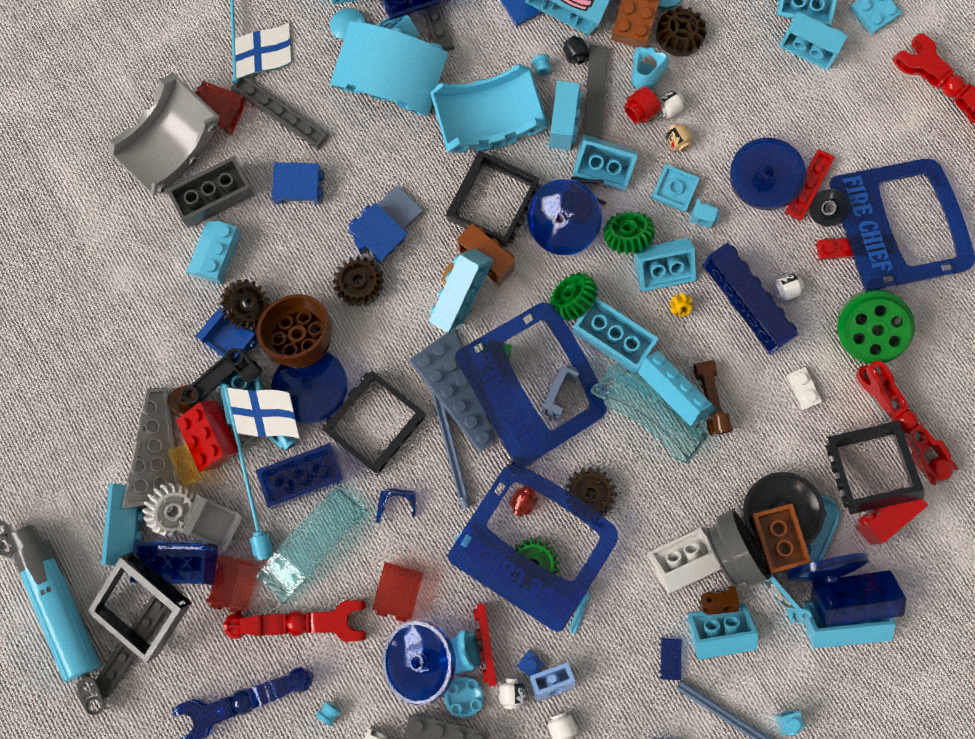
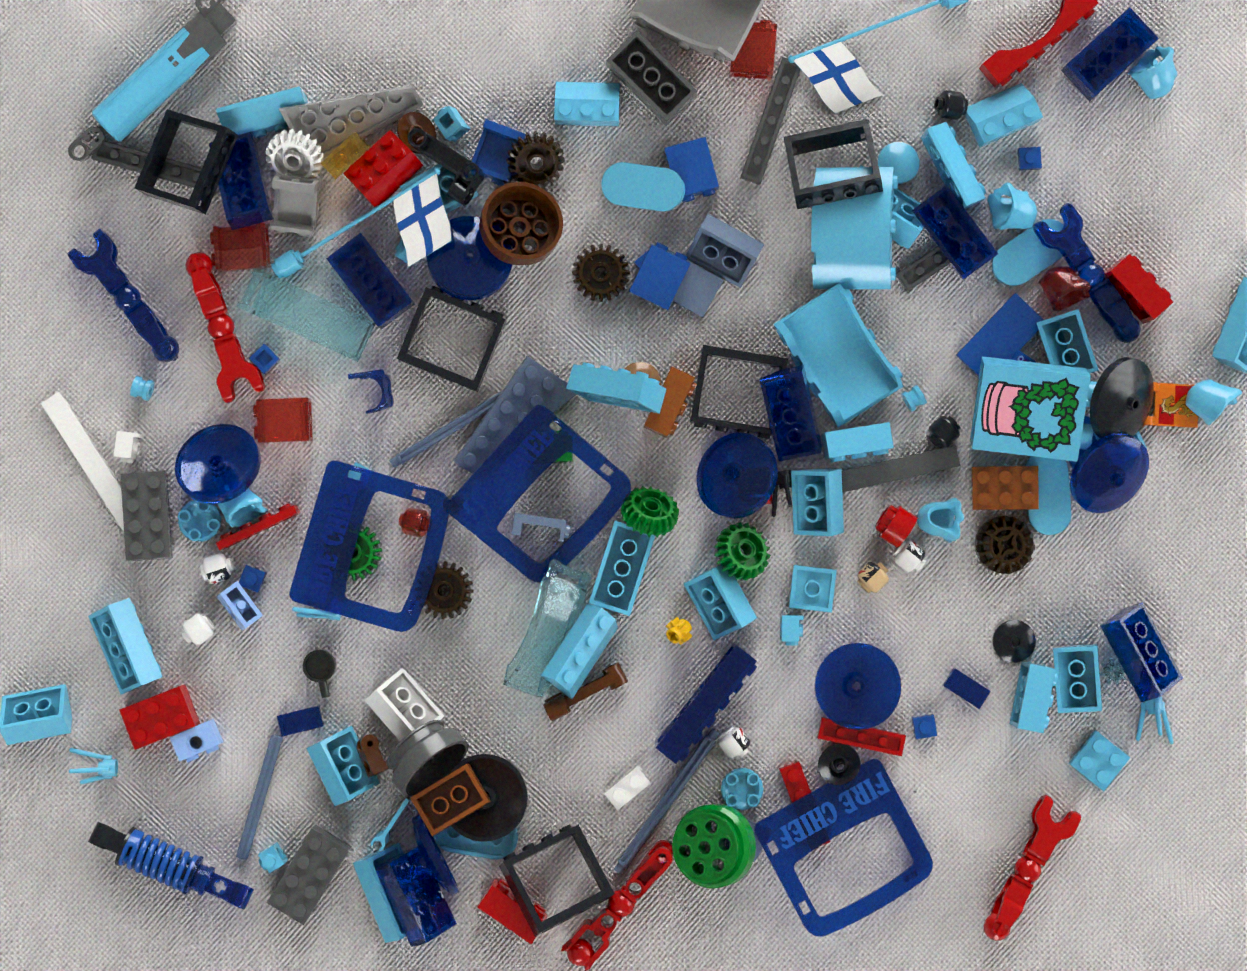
camera: 70 degrees right, 10 degrees up
none -> blue plate [249,344,280,374]
none -> dark grey brick [267,824,352,925]
none -> pearl dark grey piece [302,649,336,698]
none -> medium azure brick [433,106,471,142]
none -> medium azure tile [601,162,685,212]
none -> sand blue piece [614,728,720,875]
none -> sand blue slope [686,214,764,288]
none -> medium azure dish [721,768,763,810]
none -> clear blue slope [759,365,822,461]
none -> black window [784,119,883,209]
none -> blue plate [912,714,937,739]
none -> clear blue tile [942,668,991,709]
none -> black dish [993,620,1036,663]

